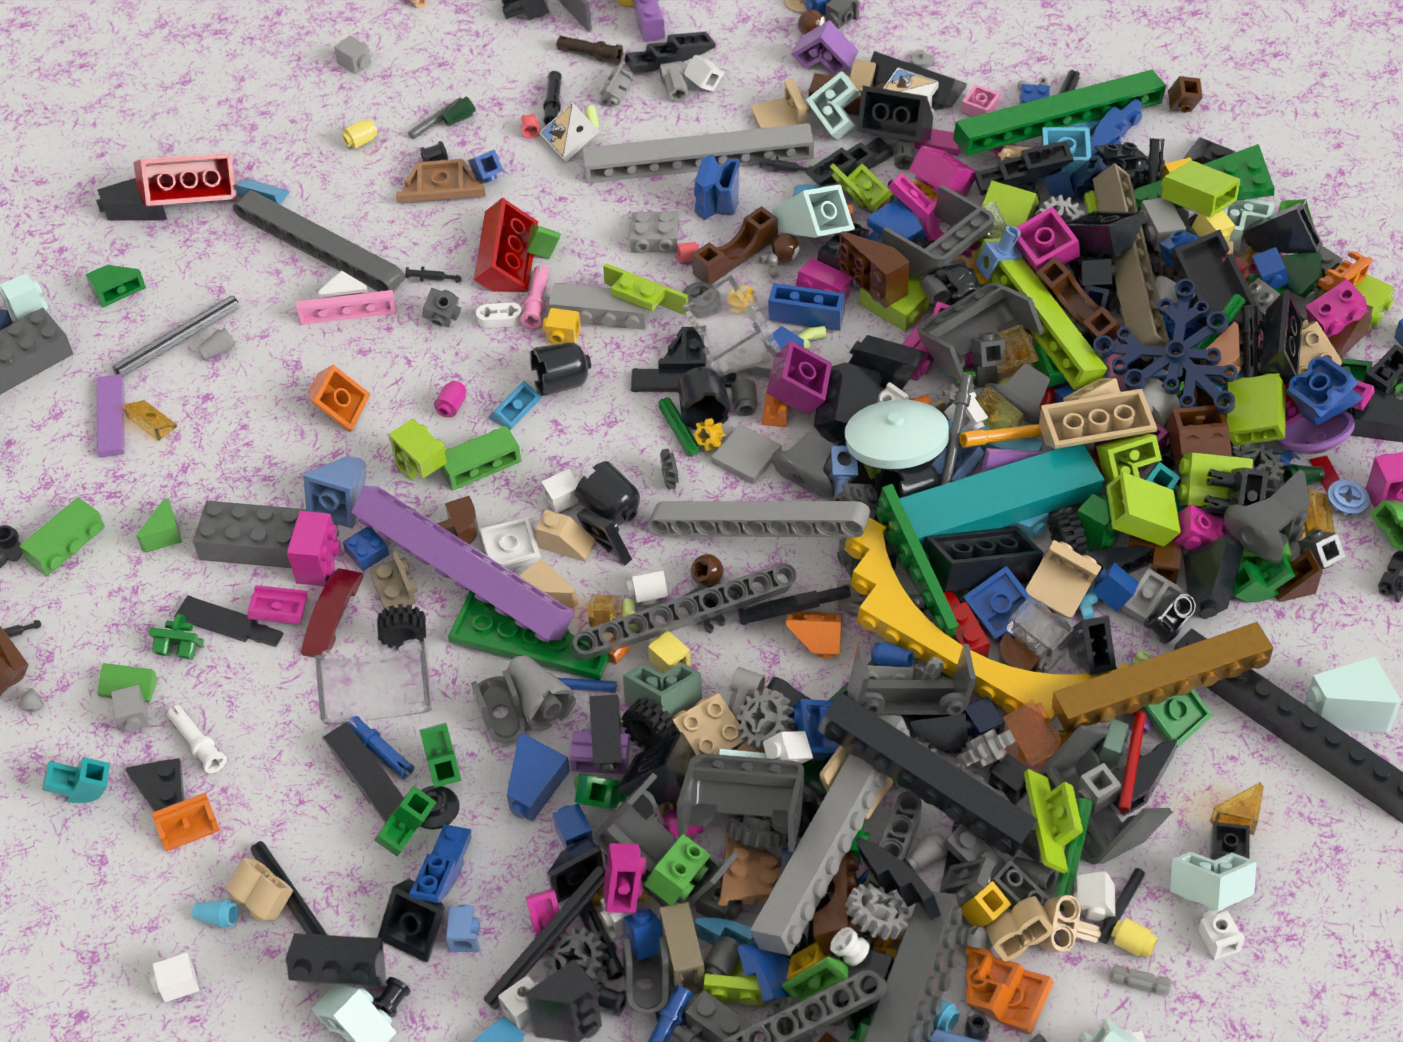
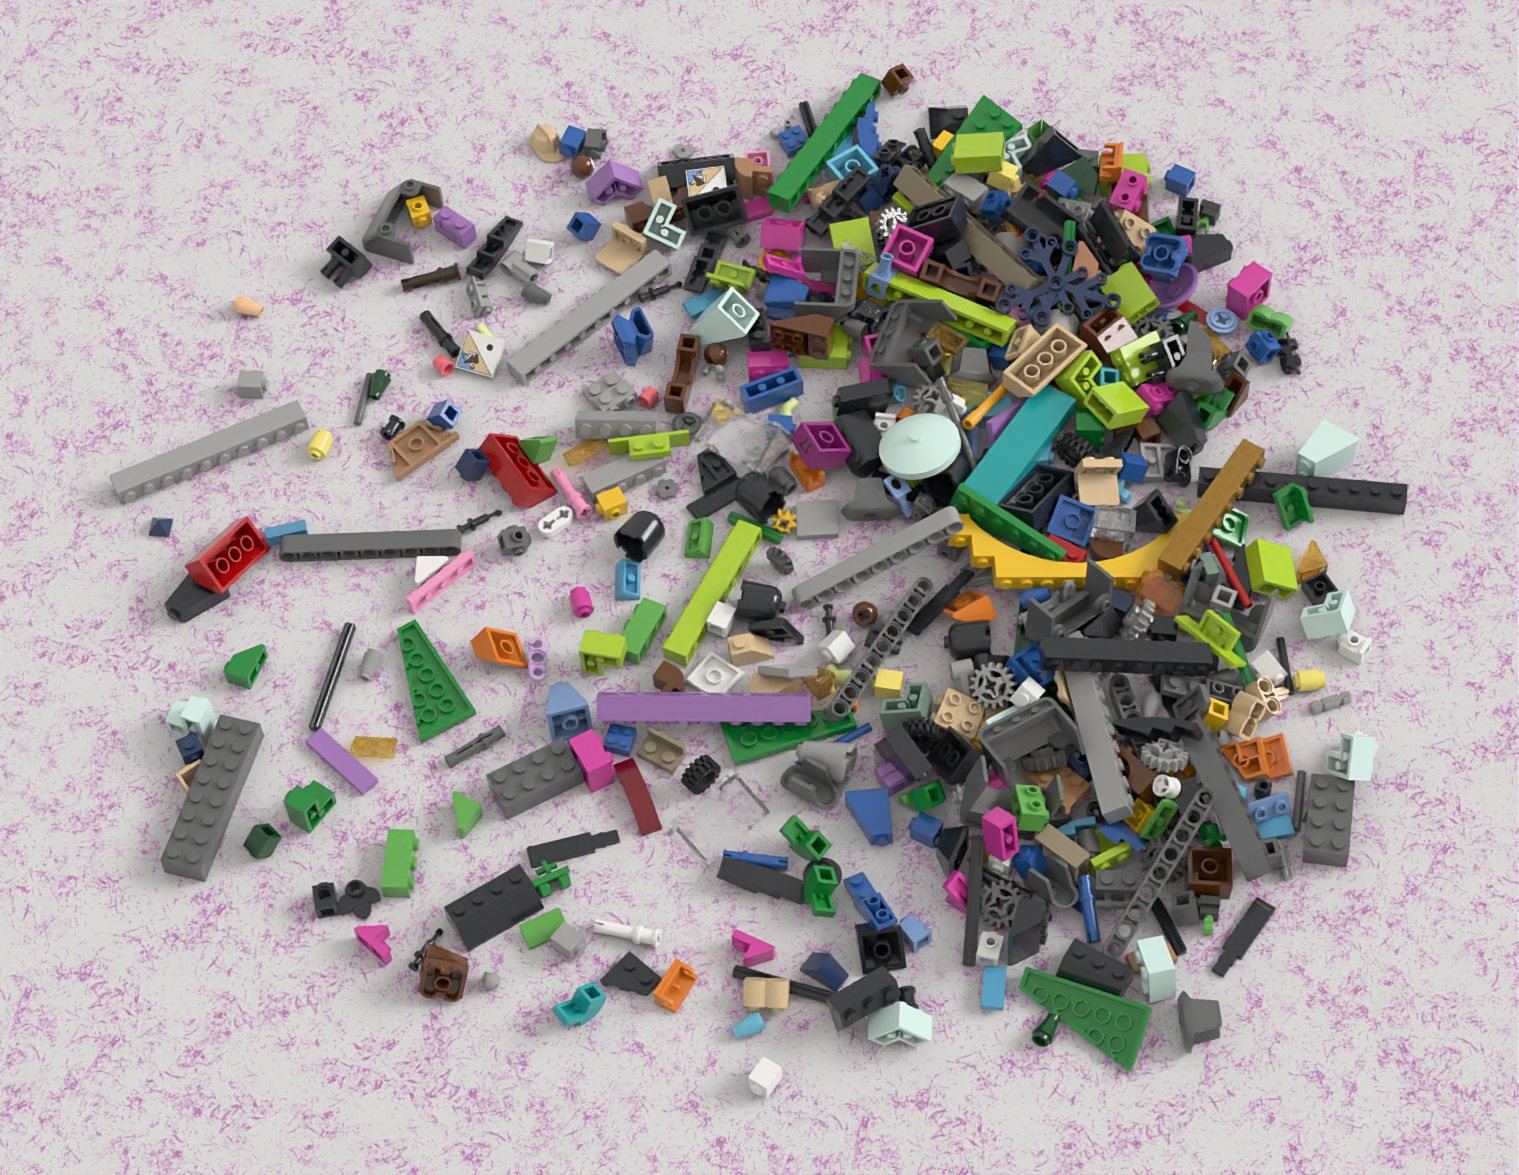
camera: 35 degrees left, 5 degrees up
dark pink plate [247,585,308,625] -> none
none -> light grey brick [109,400,309,504]
none -> dark blue slope [149,517,173,537]
none -> green brick [283,780,337,834]
none -> green wing [397,619,476,744]
none -> dark grey pin [444,725,506,768]
none -> black slope [444,864,544,952]
none -> dark blue brick [455,449,491,481]
none -> dark grey cone [521,282,552,305]
none -> lavender piece [528,637,547,681]
none -> clear yellow slope [563,439,608,467]
none -> blue brick [566,212,602,241]
none -> light grey brick [575,410,659,439]
none -> flat silver plant [655,479,679,499]
none -> lime brick [662,519,762,667]
none -> bright green slope [684,517,714,559]
none -> dark pink slope [731,929,776,968]
none -> medium nougat brick [735,157,774,201]
none -> light grey tile [757,664,818,678]
none -> dark blue slope [800,952,849,992]
none -> black piece [822,604,836,636]
none -> medium azure plate [891,384,907,404]
none -> black cylinder [944,619,992,661]
none -> blue brick [1245,330,1282,363]
none -> lime brick [1245,538,1298,600]
none -> green bracket [1272,482,1314,531]

